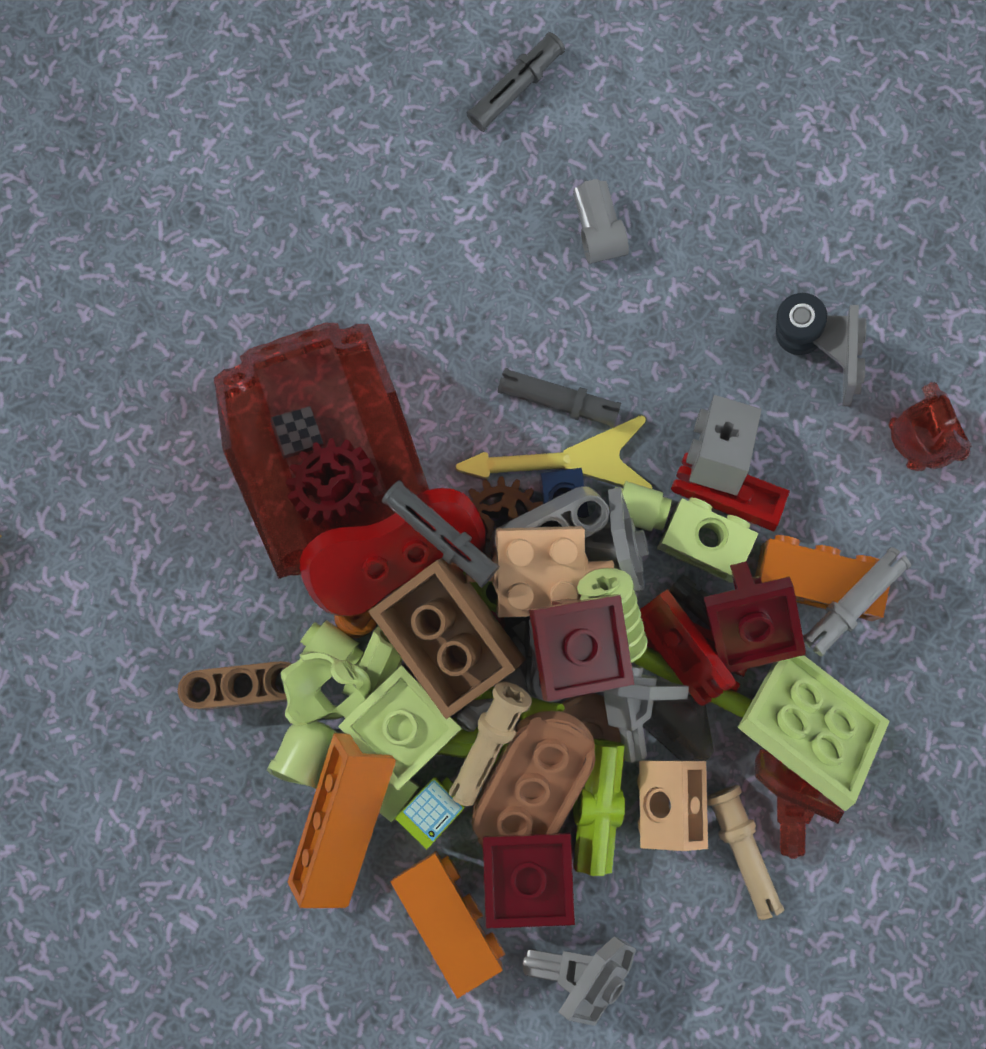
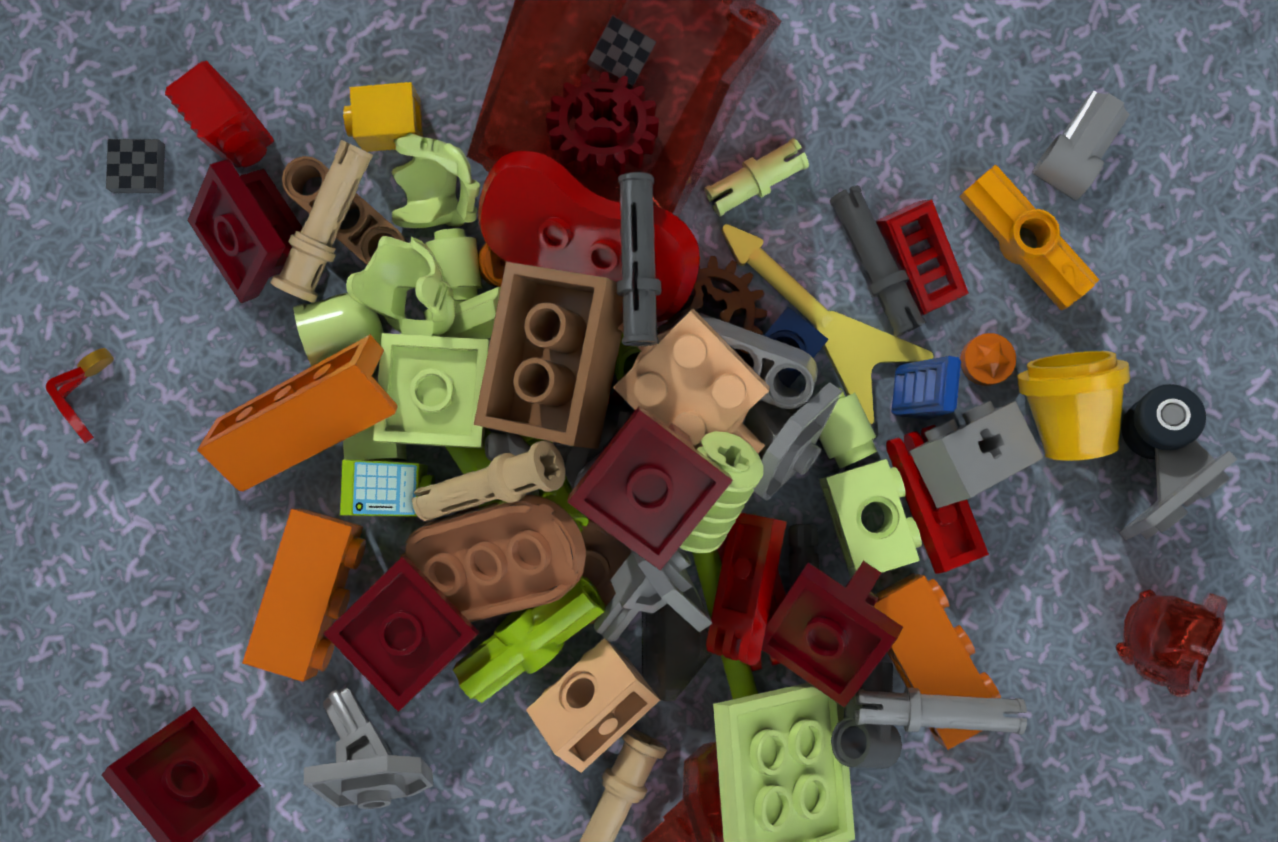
camera: 50 degrees right, 5 degrees up
none -> red piece [46,348,114,443]
none -> dark grey tile [106,139,165,193]
none -> red brick [165,61,274,168]
none -> dark red bracket [187,159,303,303]
none -> tan pin [270,140,373,303]
none -> yellow brick [343,82,423,152]
none -> yellowish green helmet [392,133,480,228]
none -> yellowish green pin [704,138,809,217]
none -> dark grey piece [831,662,902,769]
none -> red slope [875,199,969,315]
none -> blue slope [891,356,961,420]
none -> light orange piece [959,164,1100,311]
none -> orange tile [960,333,1016,386]
none -> yellow piece [1017,351,1130,461]

